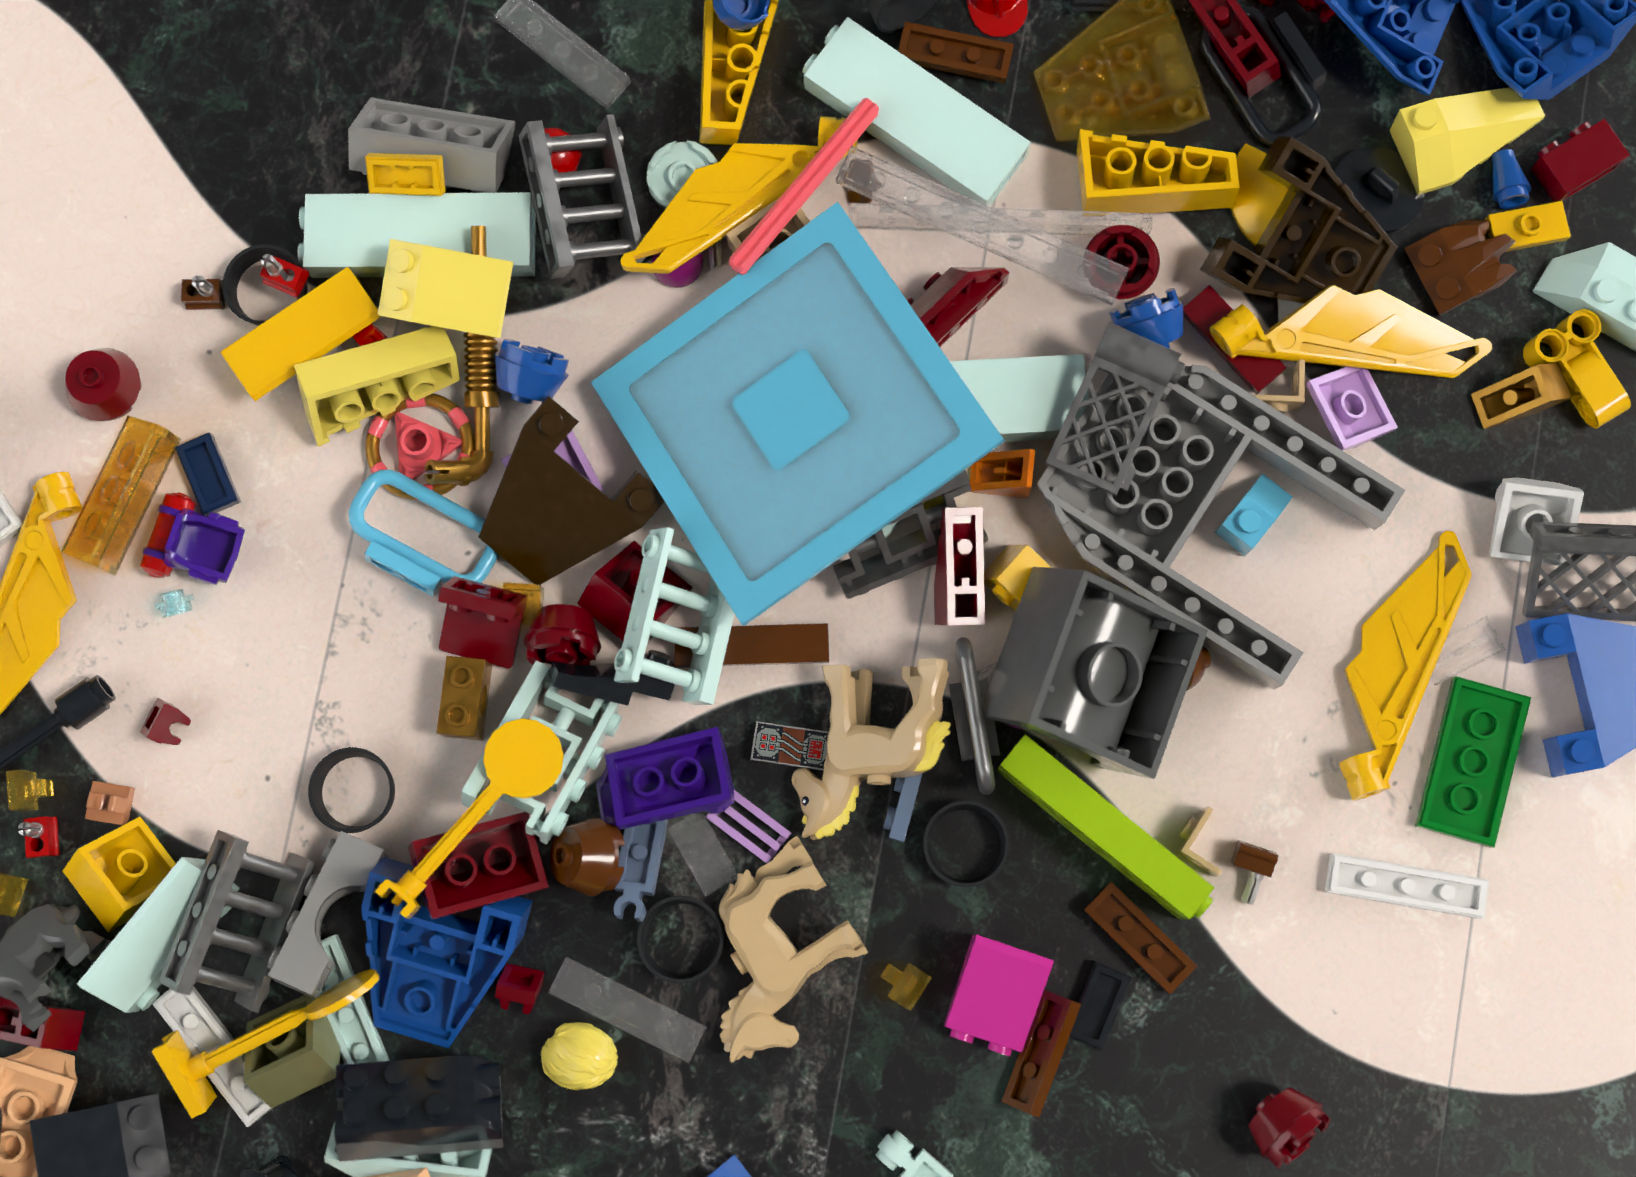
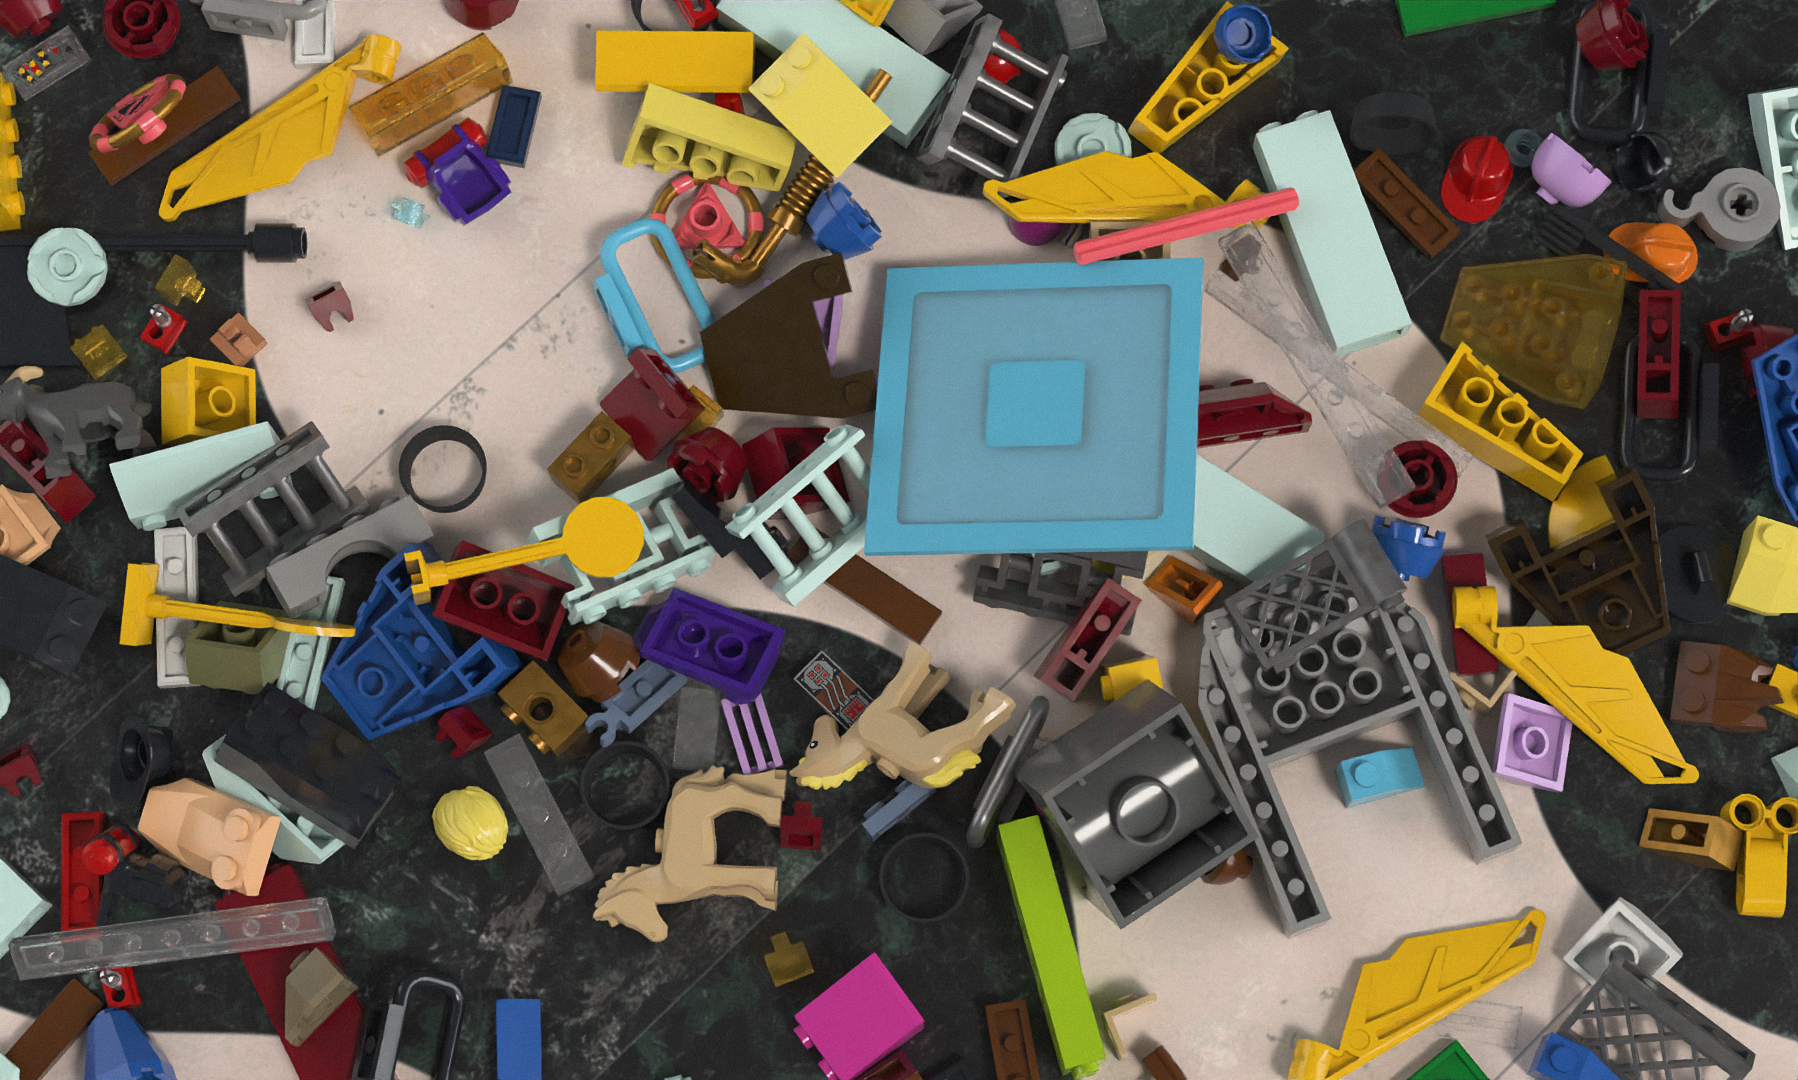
camera: 30 degrees right, 5 degrees down
none -> pearl gold brick [498,660,589,758]
none -> dark red tile [780,801,823,850]

